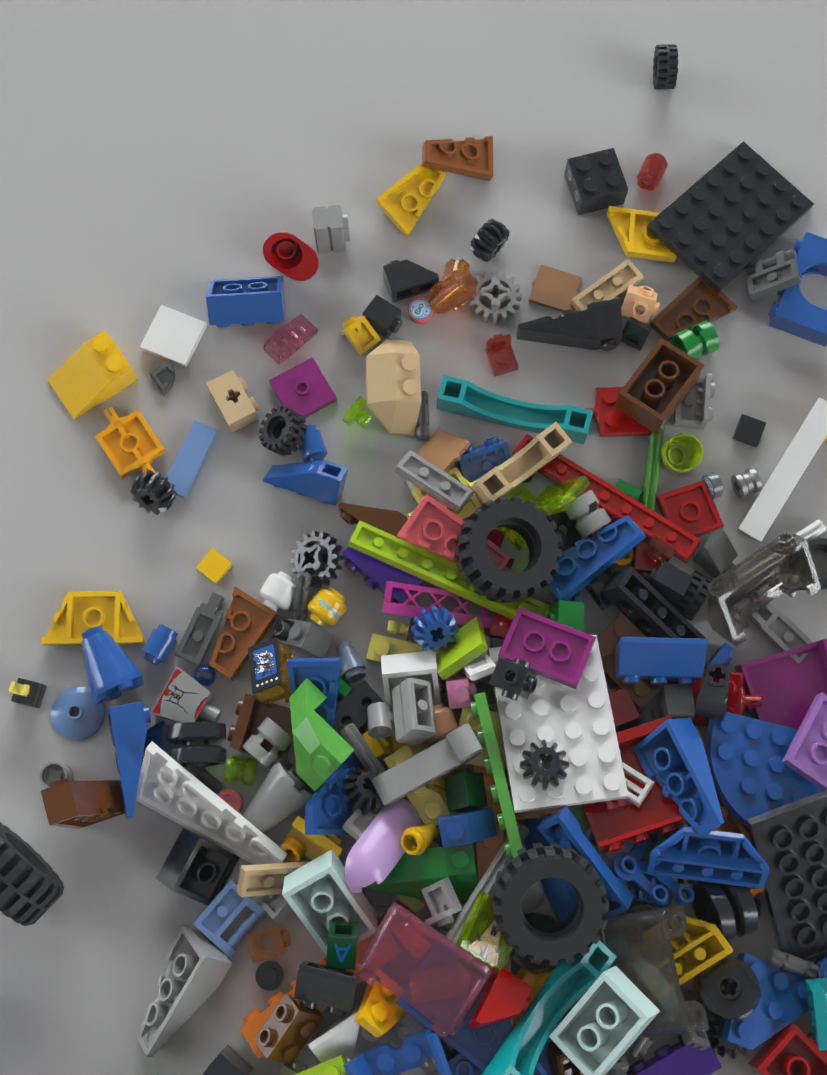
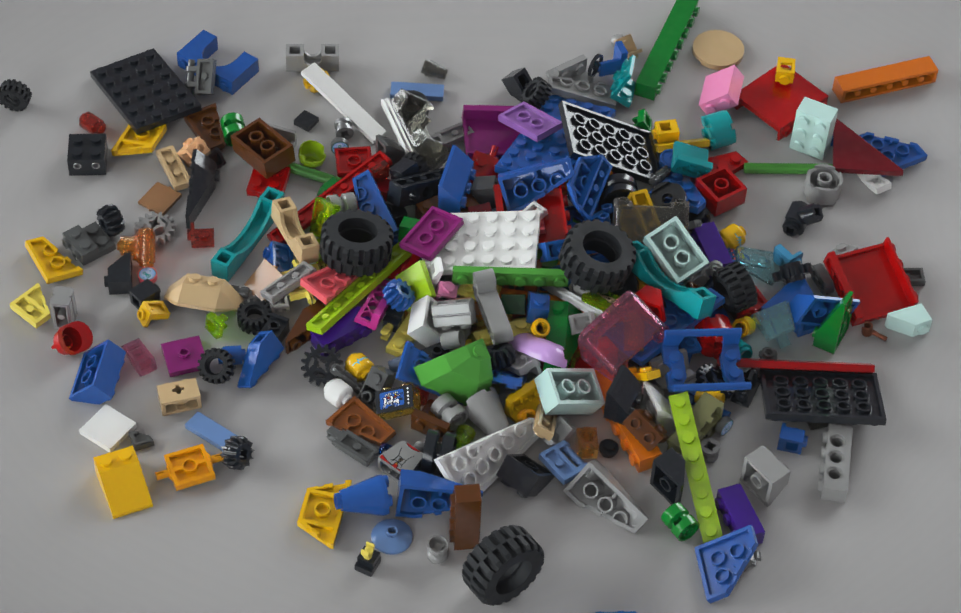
camera: 80 degrees left, 25 degrees down
blue brick [141,624,178,666] -> none
yellow tile [195,548,233,585] -> none
dark green brick [326,921,358,971] -> none
dark orange wing [422,136,493,181] -> none
black brick [489,657,538,701] -> none
black gear [519,739,569,791] -> none
black piece [695,664,730,721] -> none
none -> light yellow wing [10,283,51,329]
none -> dark grey plate [62,221,116,266]
none -> black tyre [237,298,272,335]
none -> black brick [261,312,290,343]

